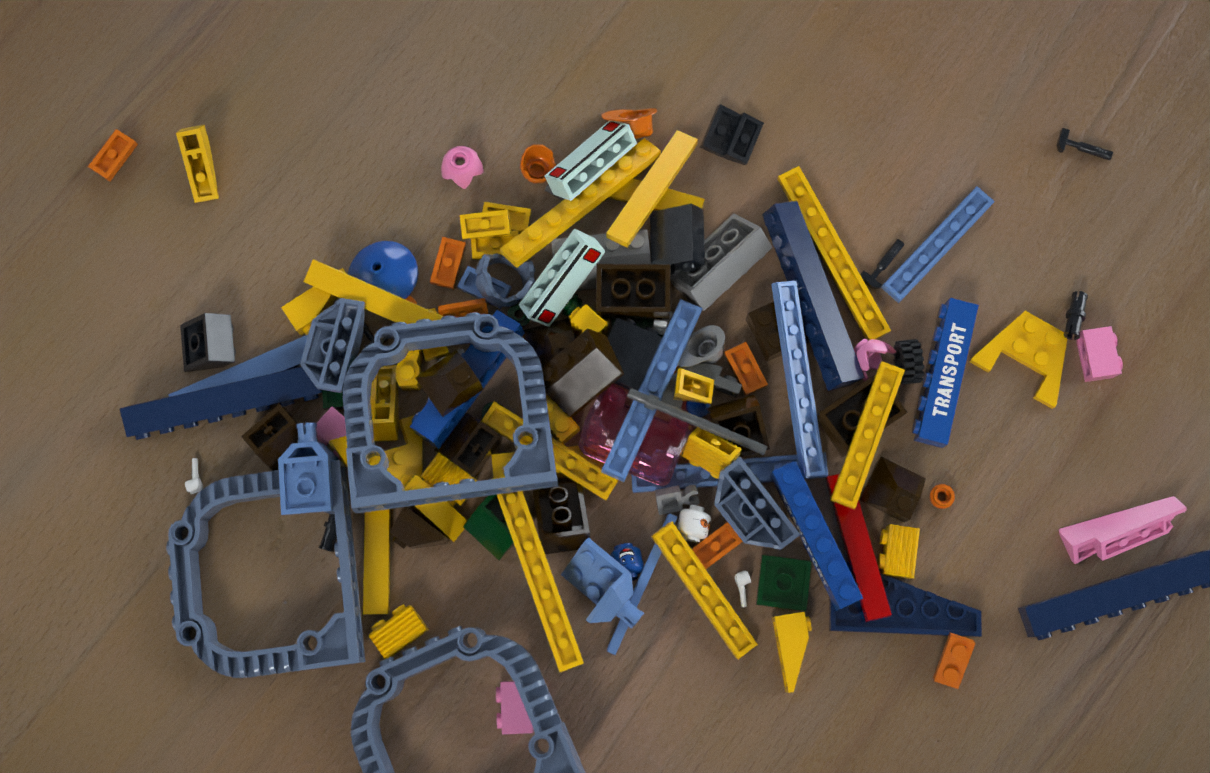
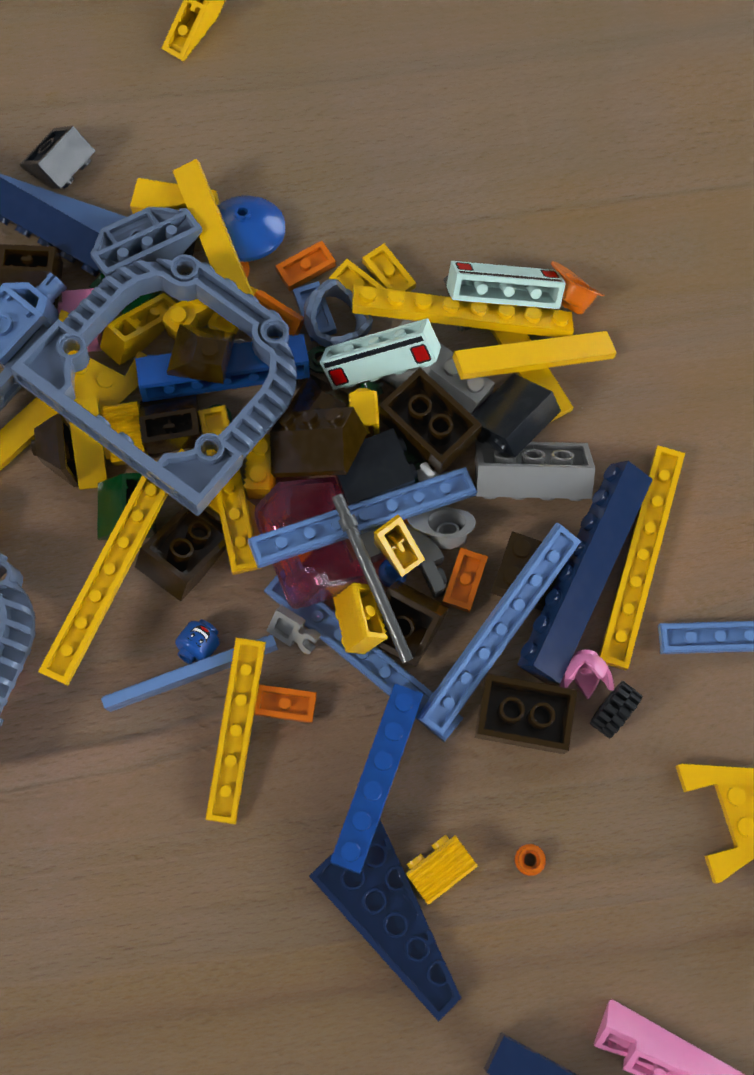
camera: 45 degrees right, 5 degrees down
bright pink piece [441,146,484,189] -> none
yellow plate [460,210,511,239] -> none
orange hair [520,144,556,184] -> none
medium blue plate [561,538,644,629] -> none
white head [677,505,711,543] -> none
black slope [700,104,764,165] -> none
sand blue wedge [714,456,800,550] -> none
white hand [734,570,751,607] -> none
dark green plate [756,555,812,611] -> none
yellow slope [772,612,812,693] -> none
red tile [826,474,892,622] -> none
yellow tile [830,361,905,509] -> none
black piece [860,239,905,289] -> none
dark brown slope [860,456,926,522] -> none
blue brick [912,298,979,448] -> none
orange plate [933,633,975,689] -> none

